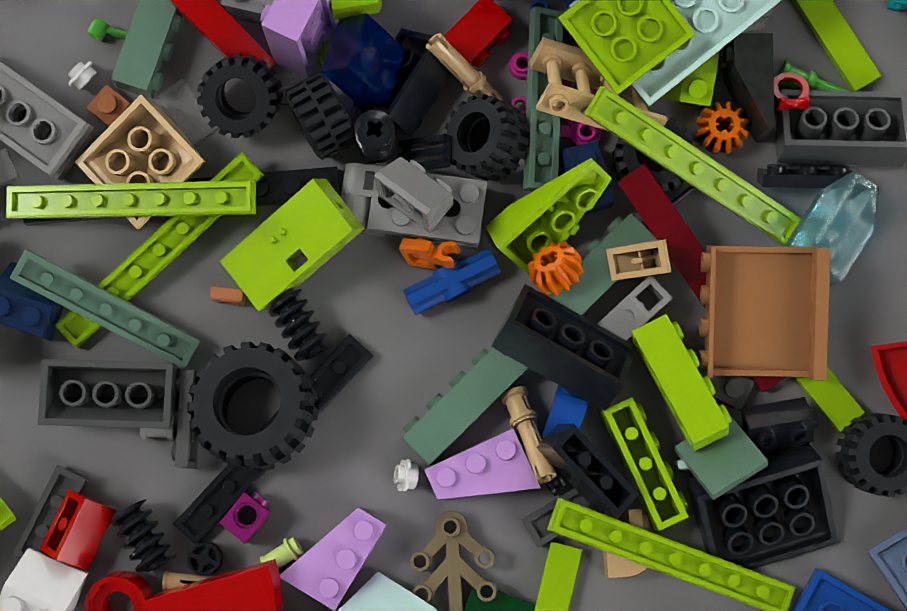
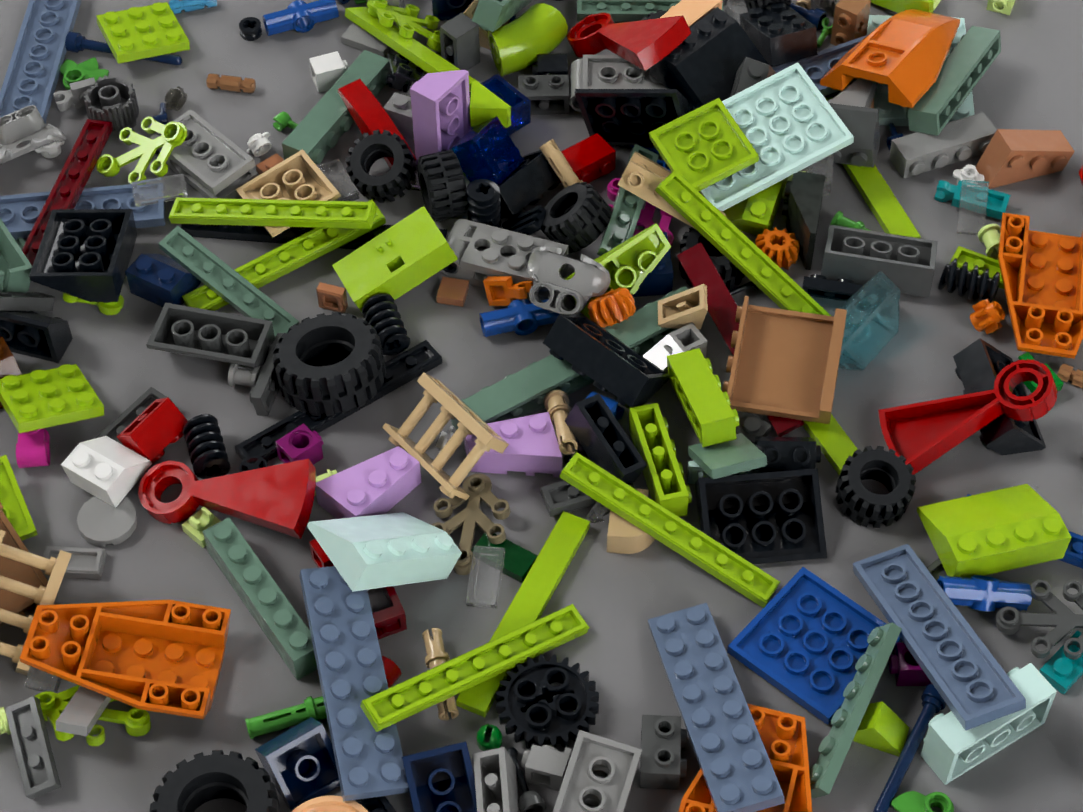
camera: 15 degrees right, 30 degrees down
light grey slope [374,157,453,233] -> none
red piece [774,72,811,111] -> none
none -> tan fence [382,372,509,500]
none -> nougat tile [436,277,469,307]
none -> light grey piece [527,246,611,314]

